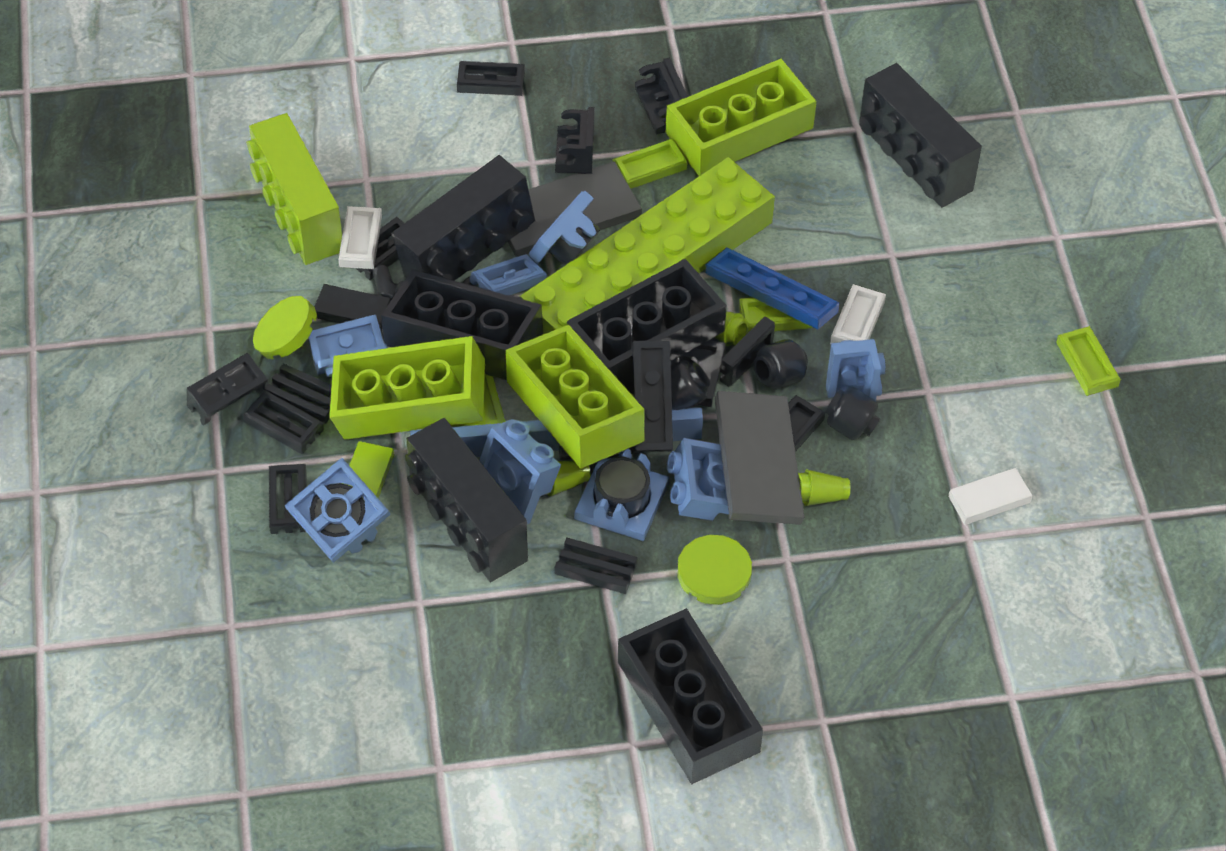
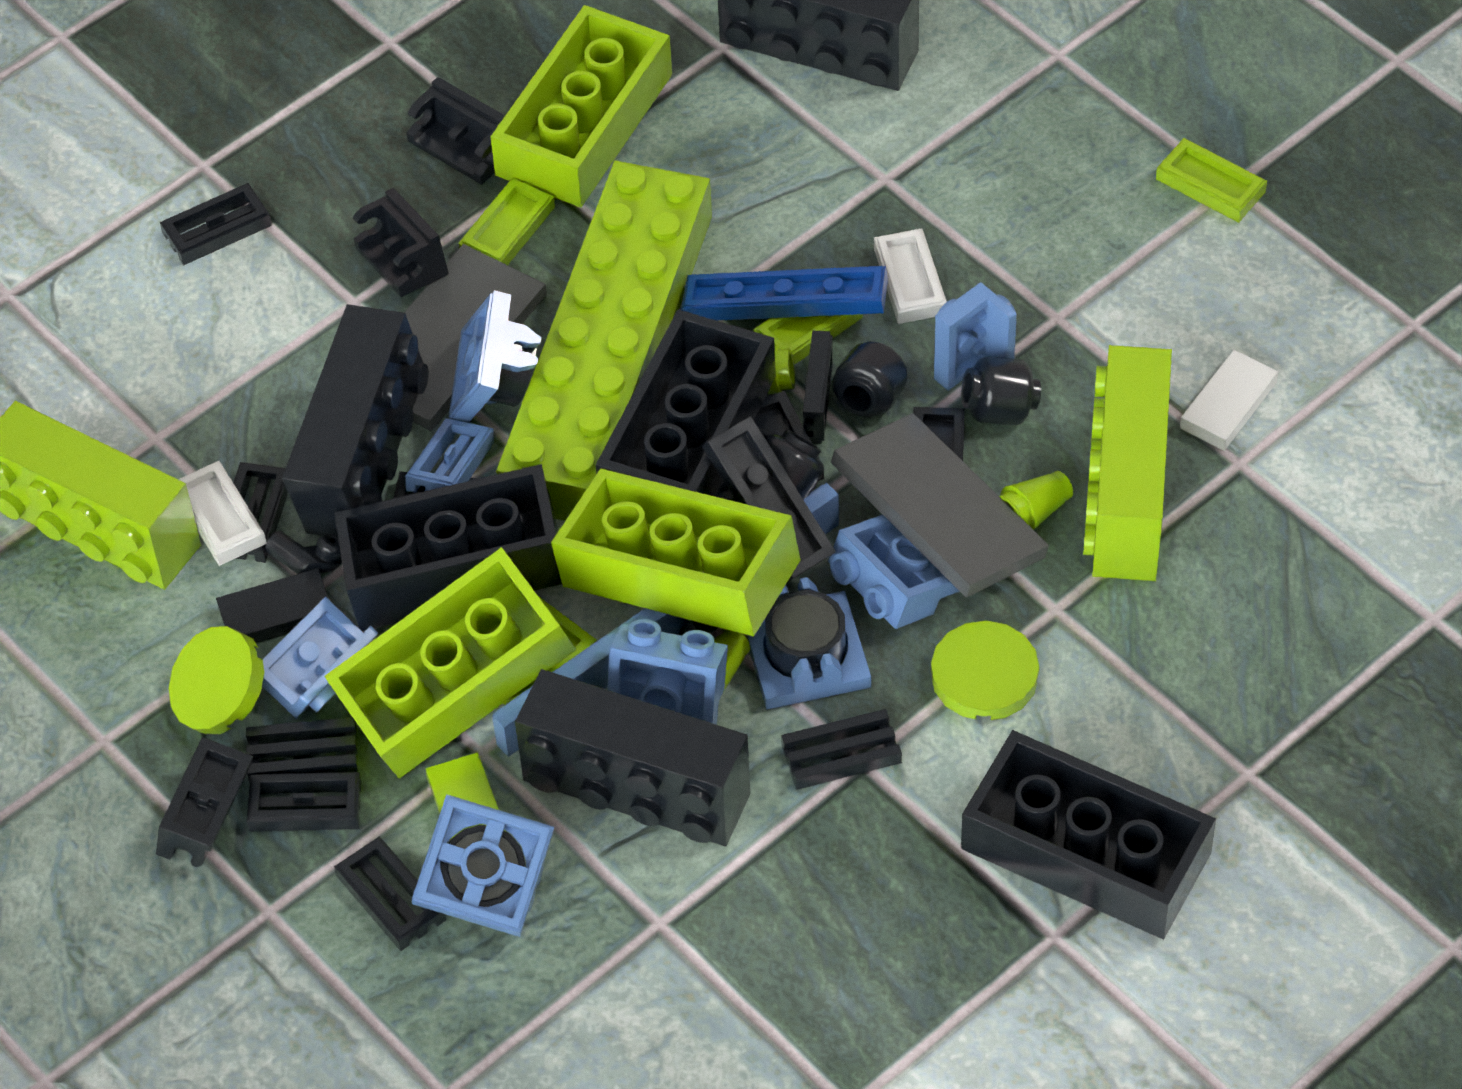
camera: 30 degrees left, 0 degrees up
none -> lime brick [1083,345,1172,581]

